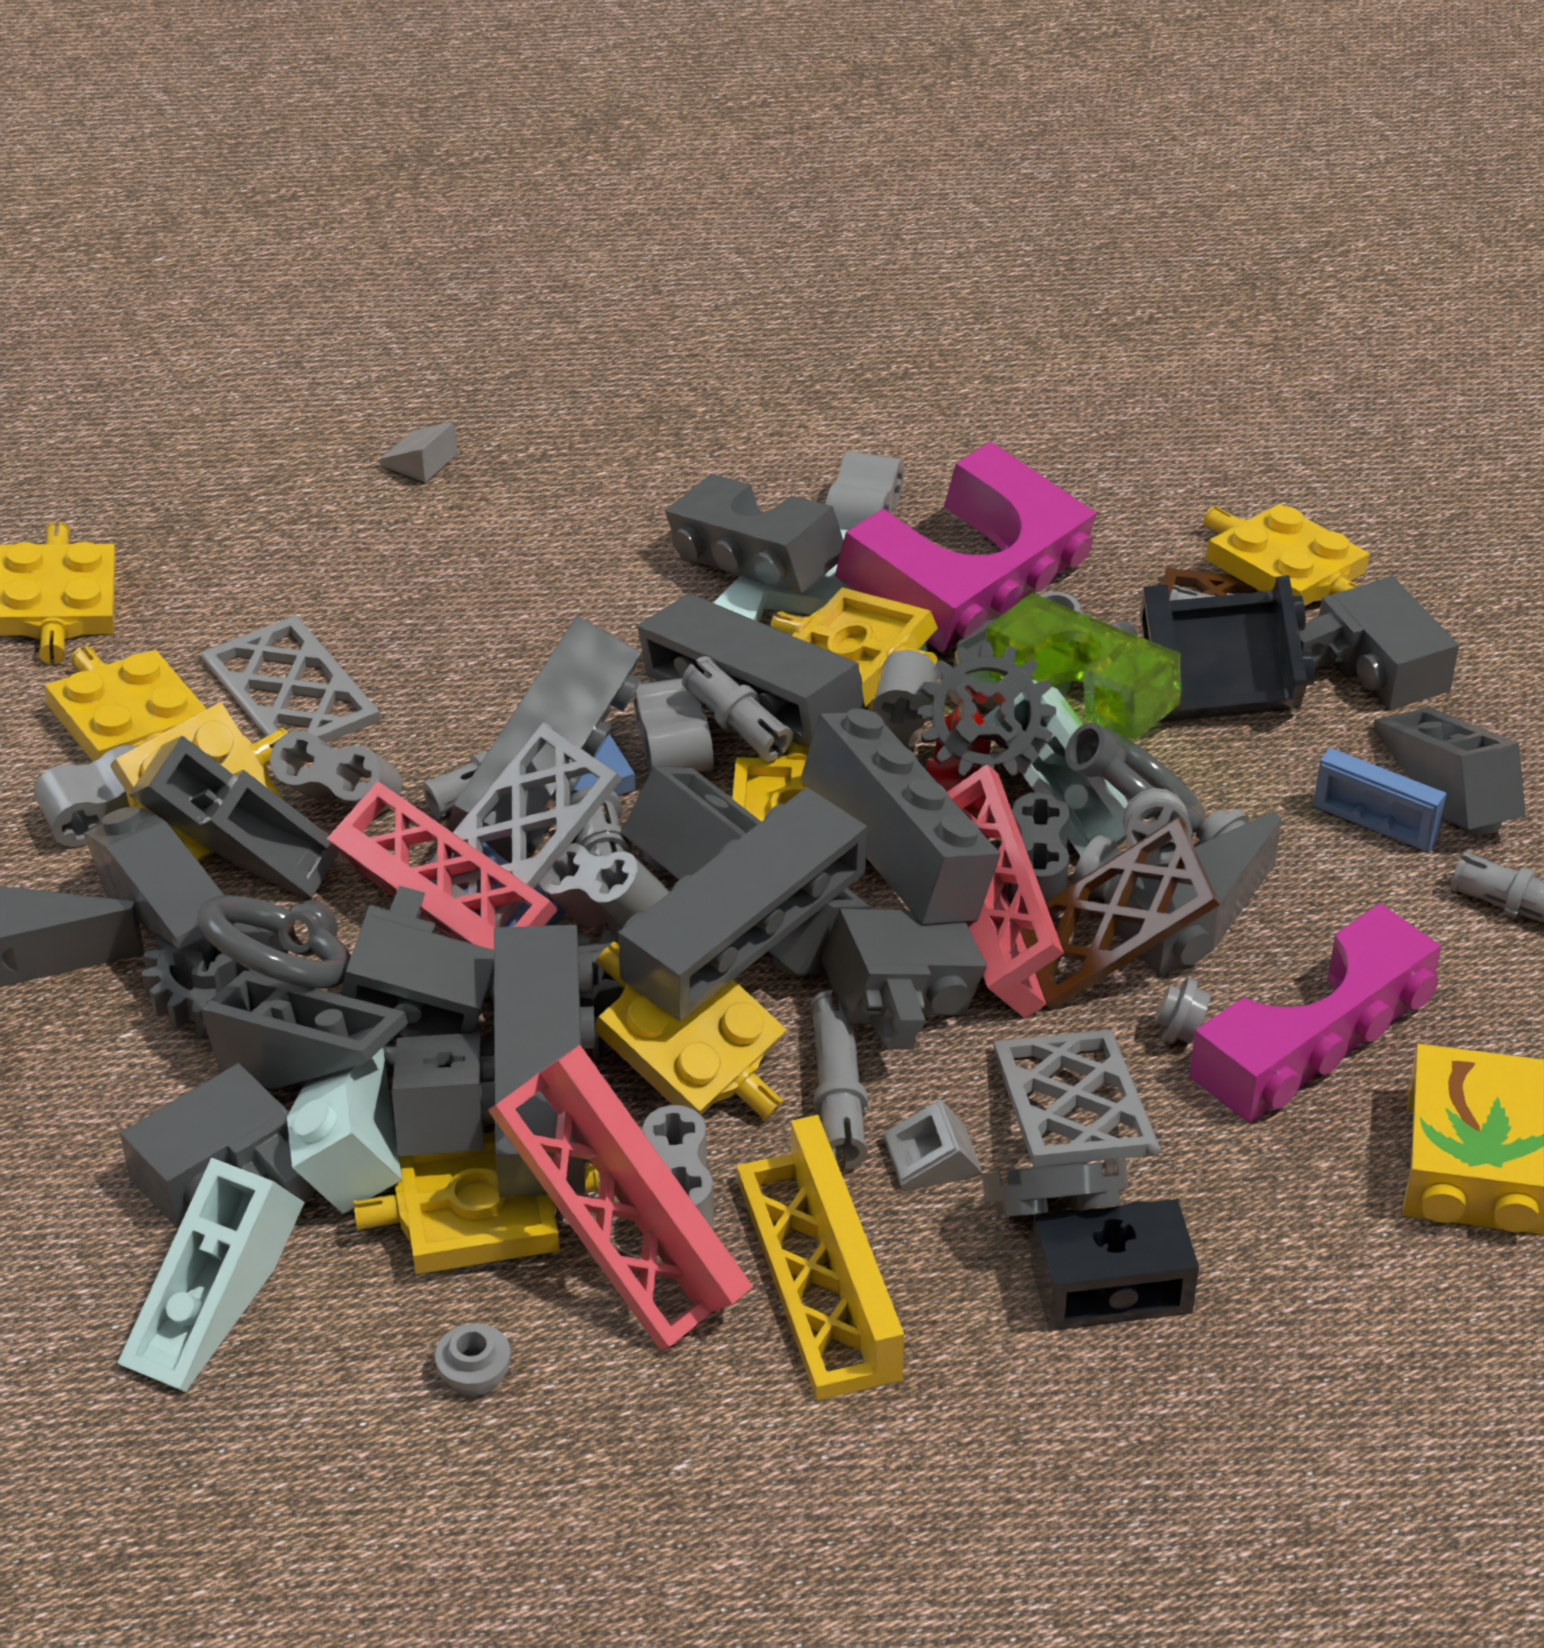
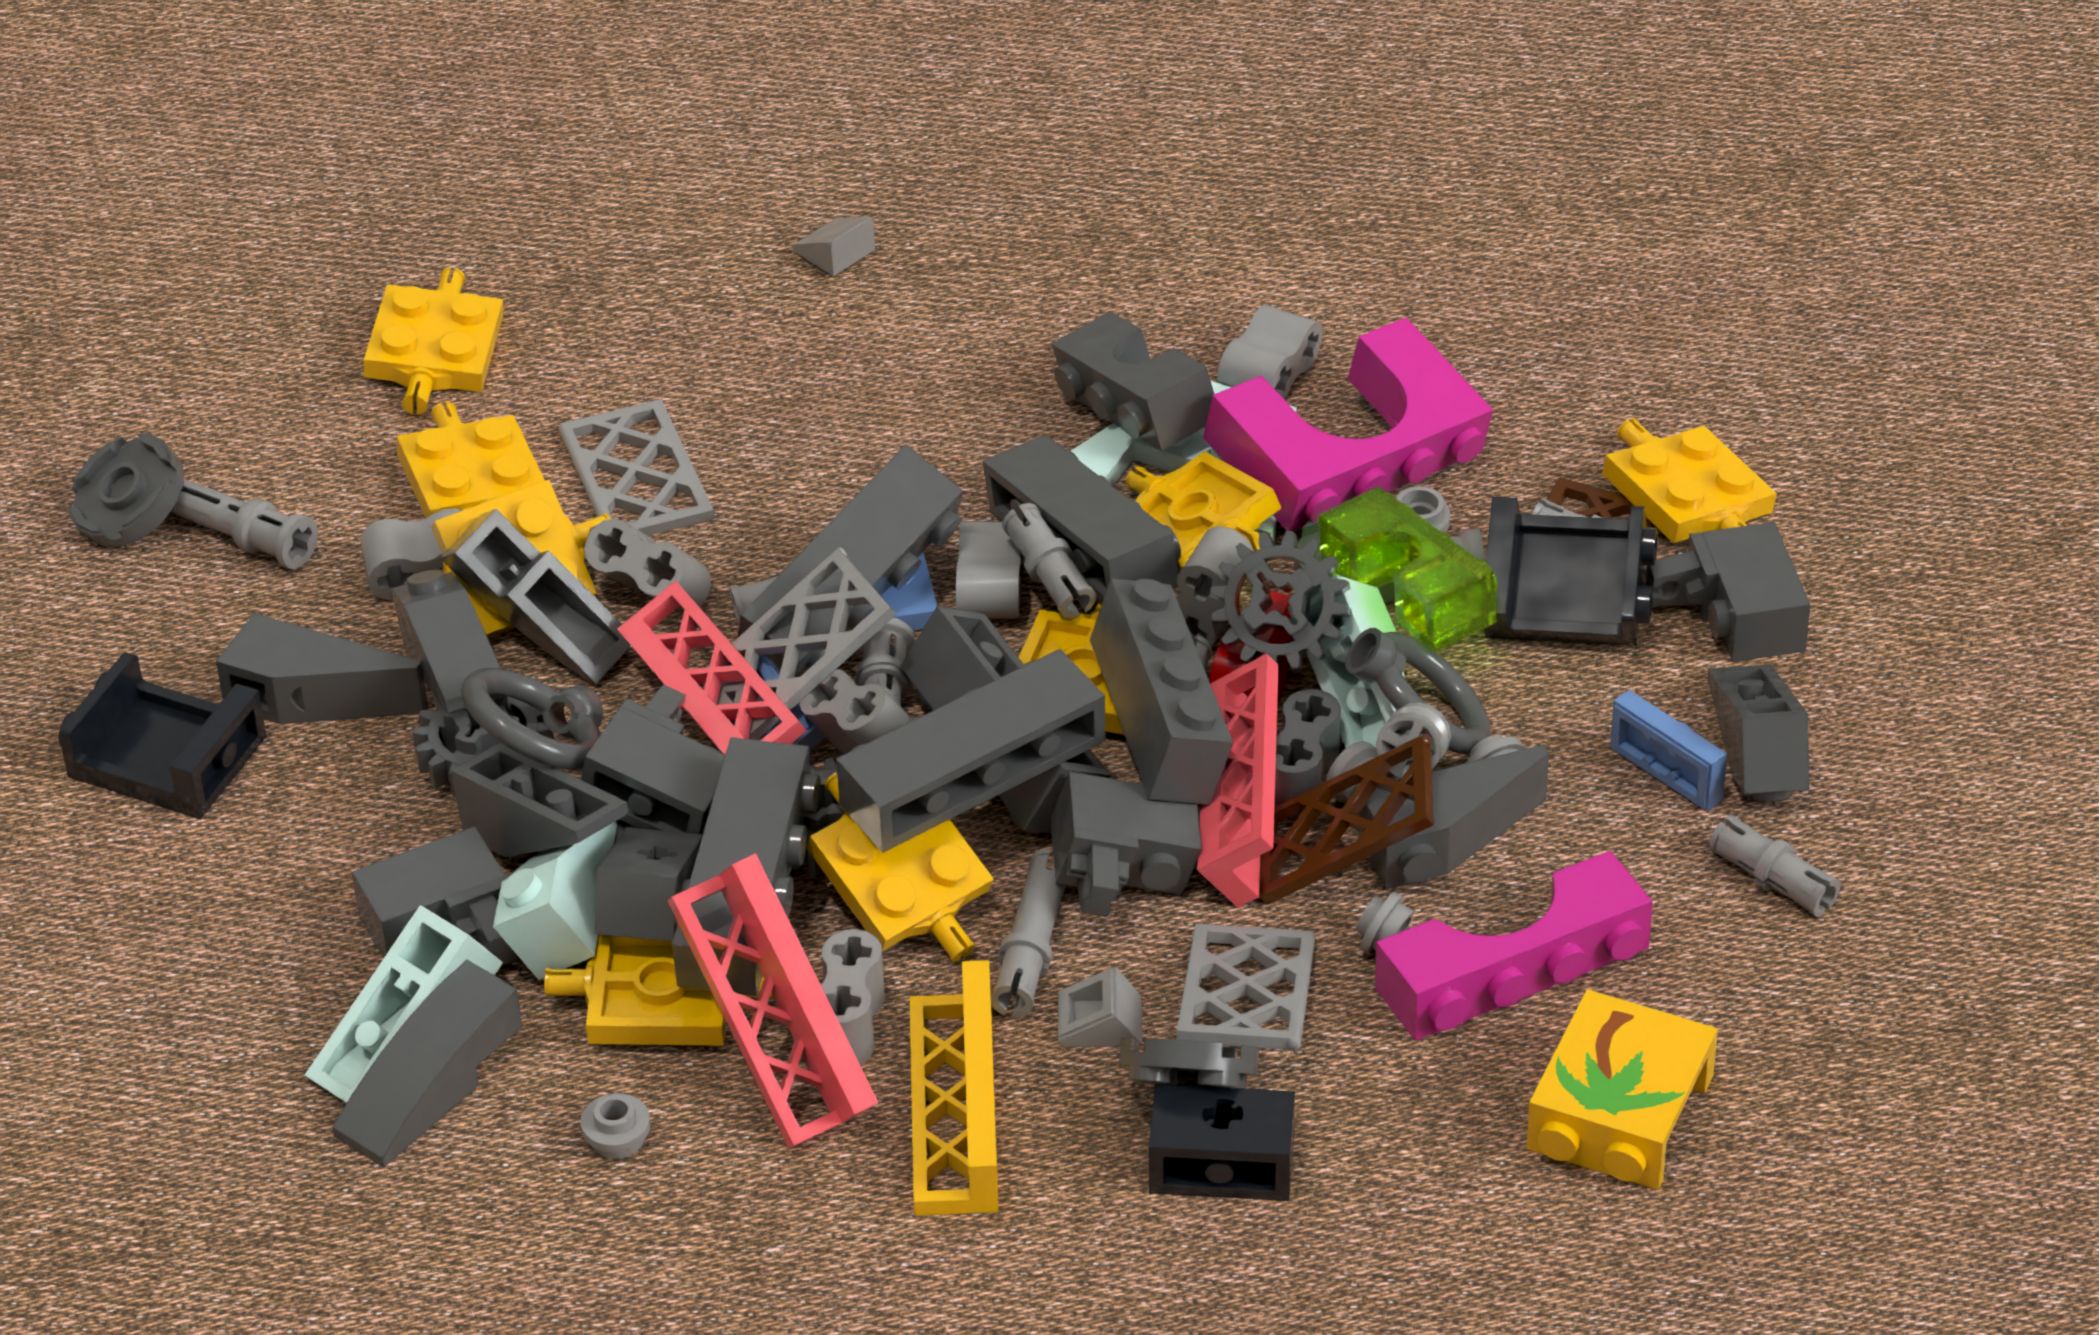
camera: 15 degrees right, 0 degrees up
none -> dark grey slope [332,959,522,1167]

